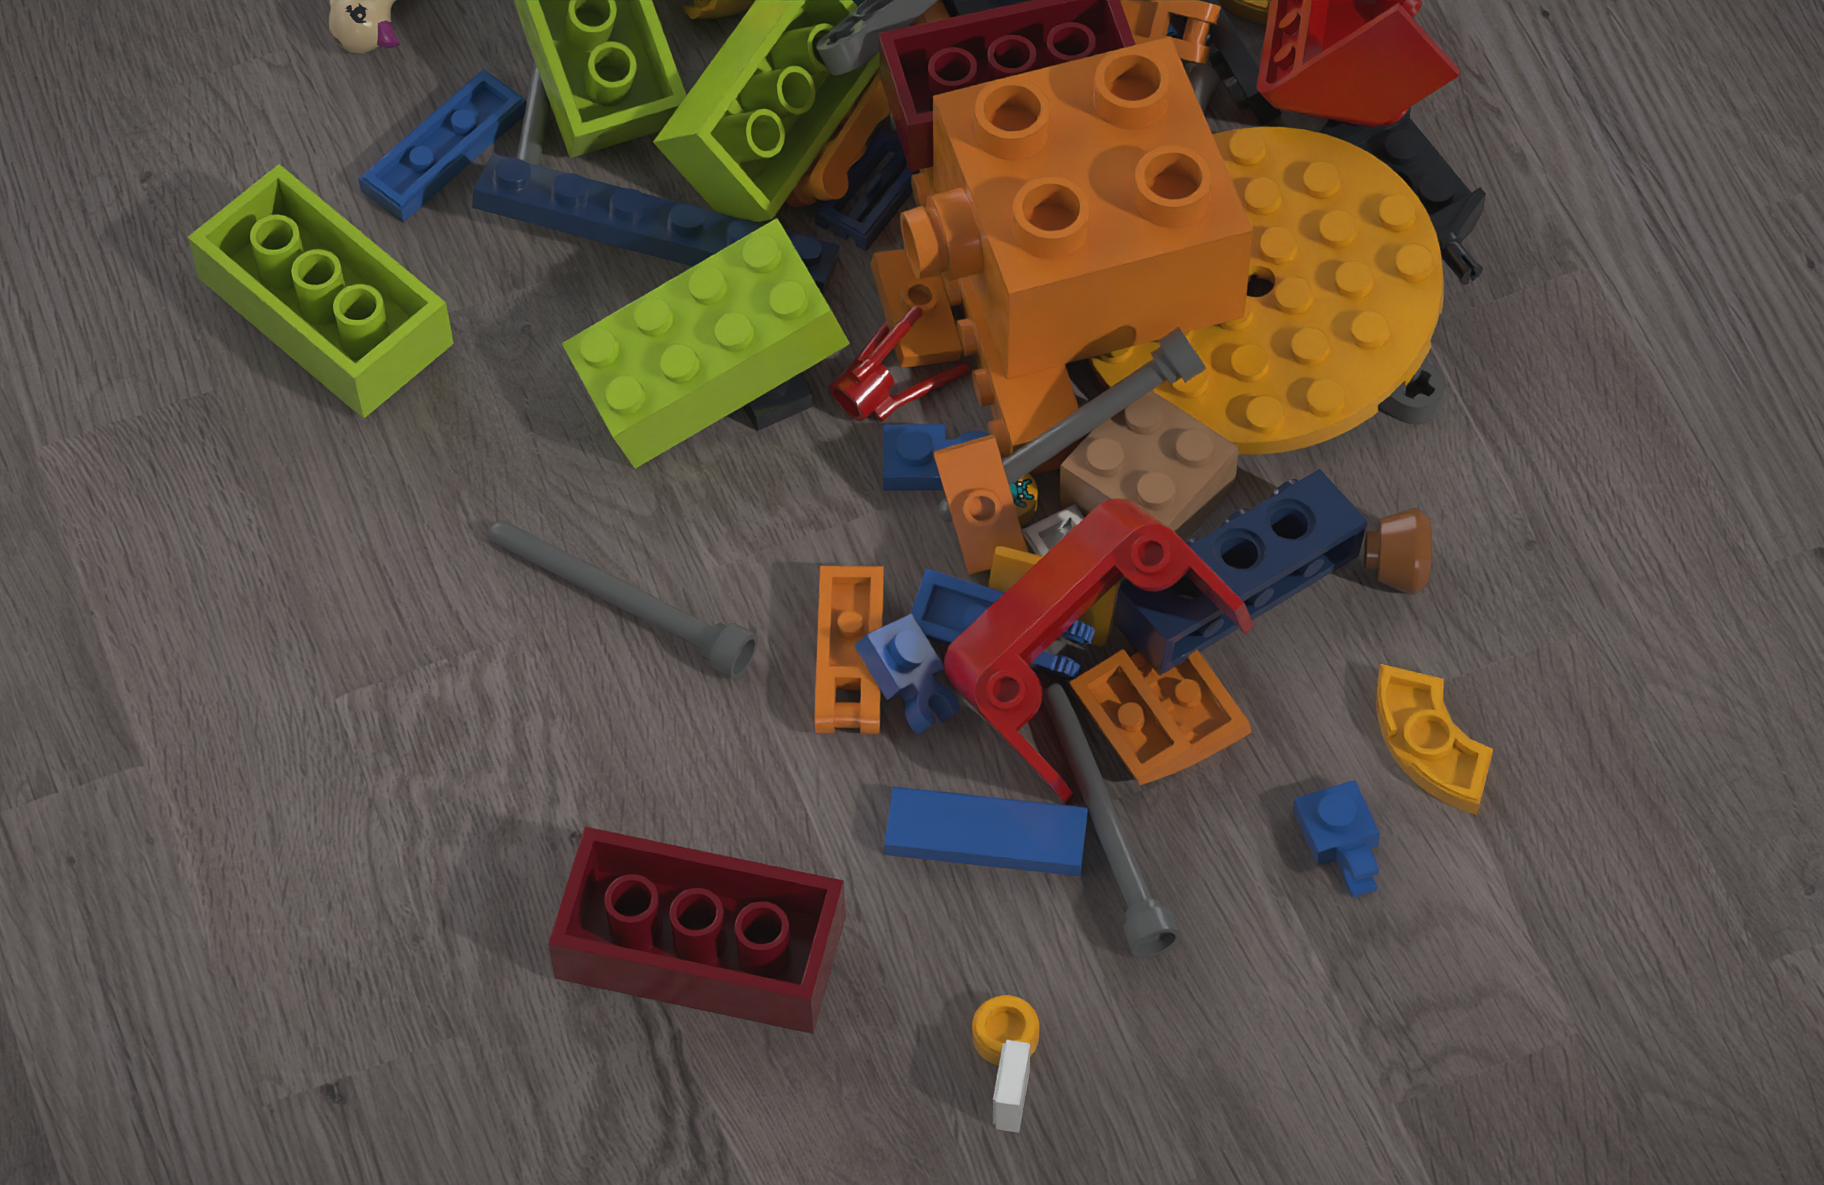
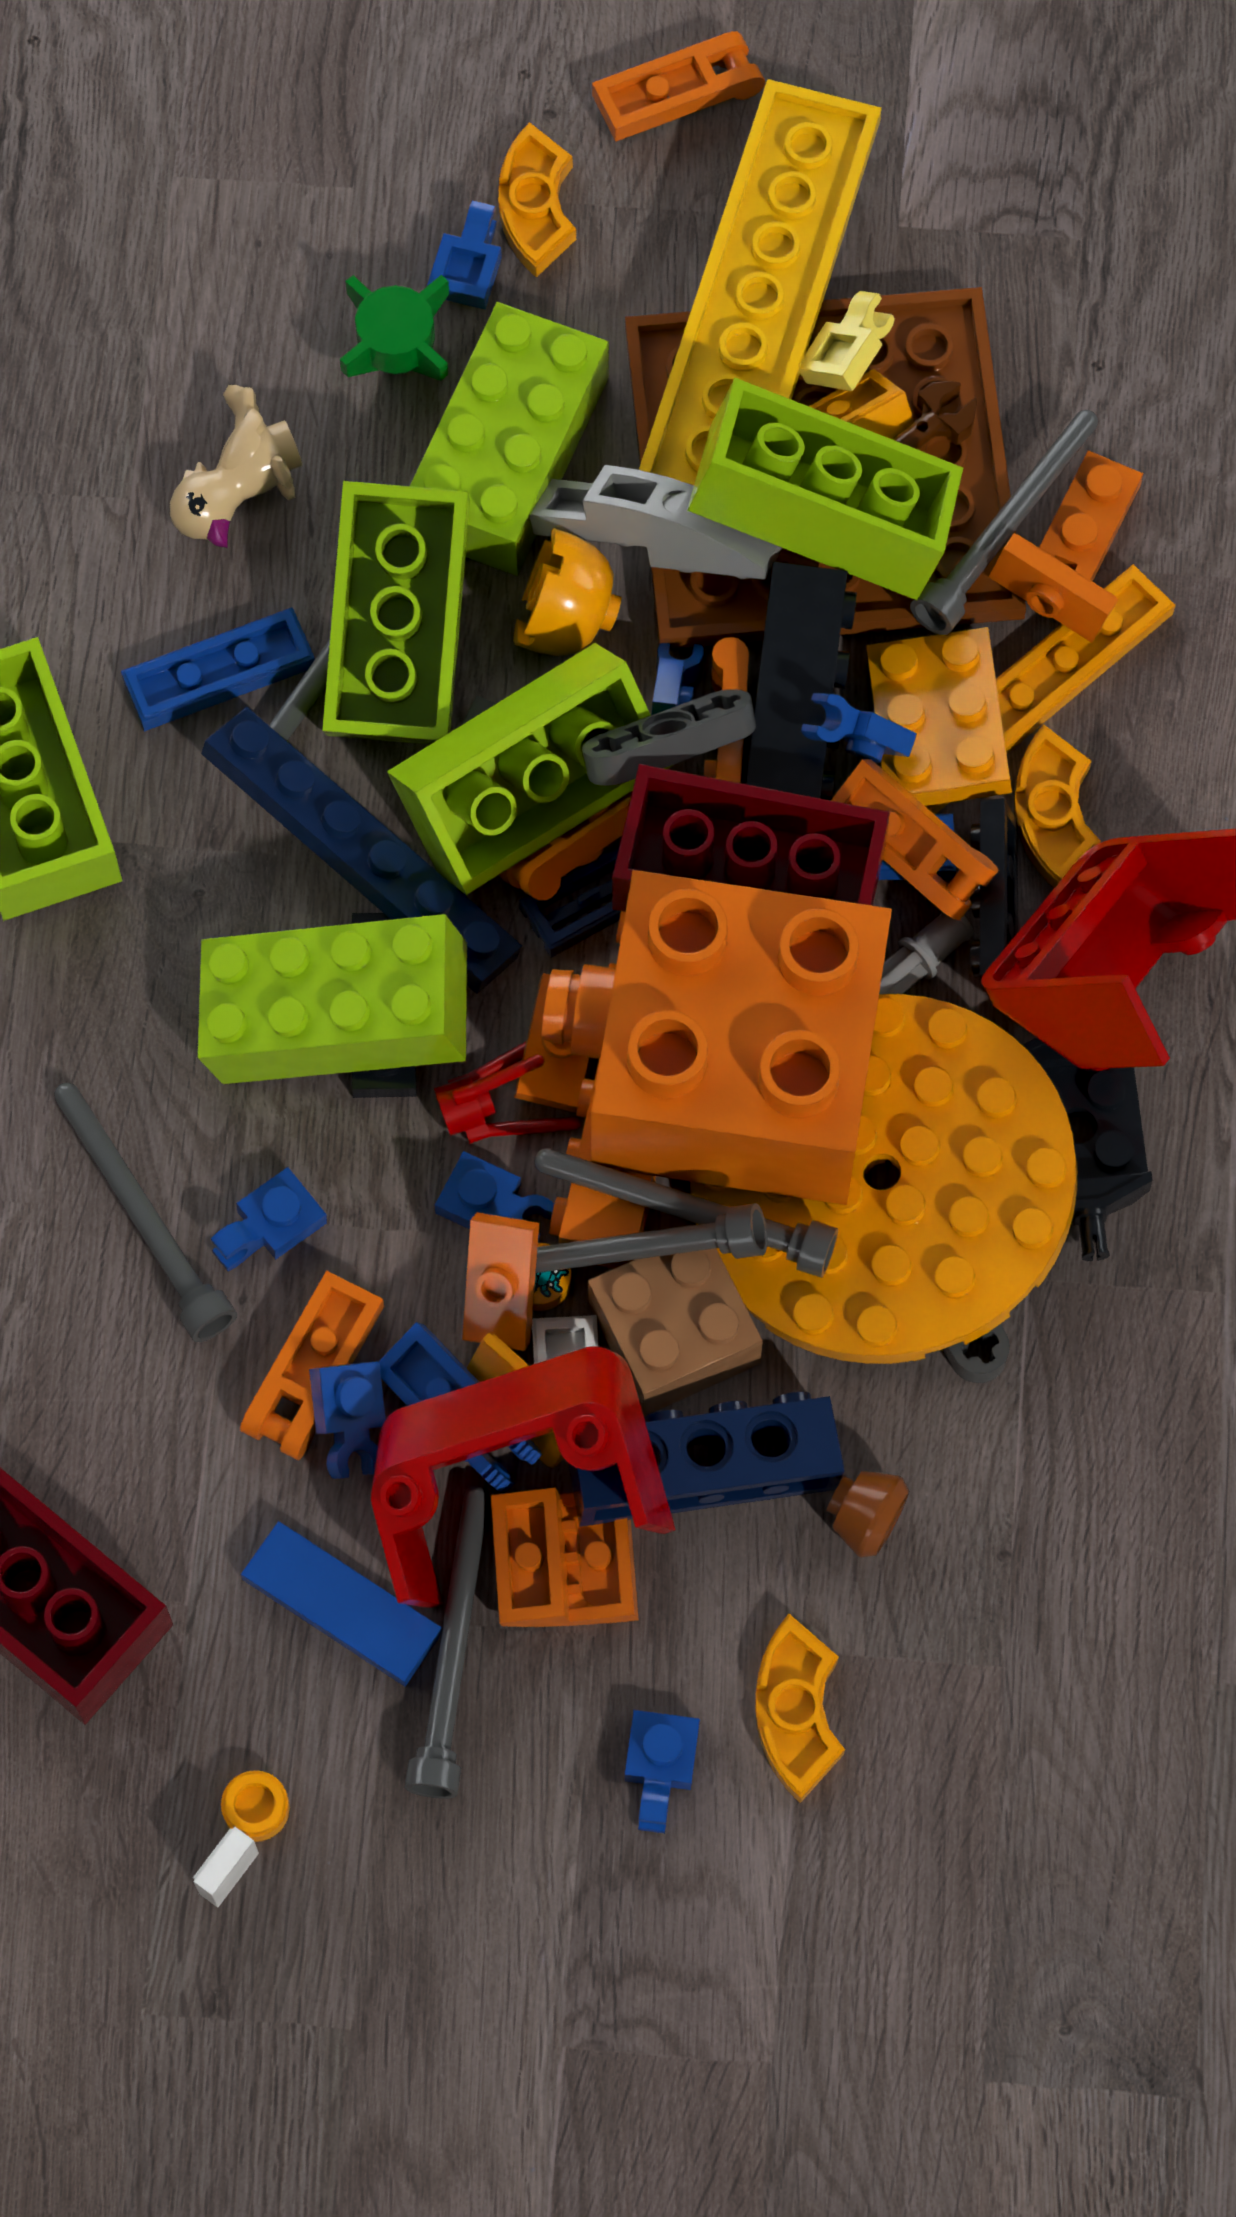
camera: 25 degrees right, 10 degrees up
none -> blue plate [211,1167,327,1271]
none -> dark grey piece [534,1148,838,1278]

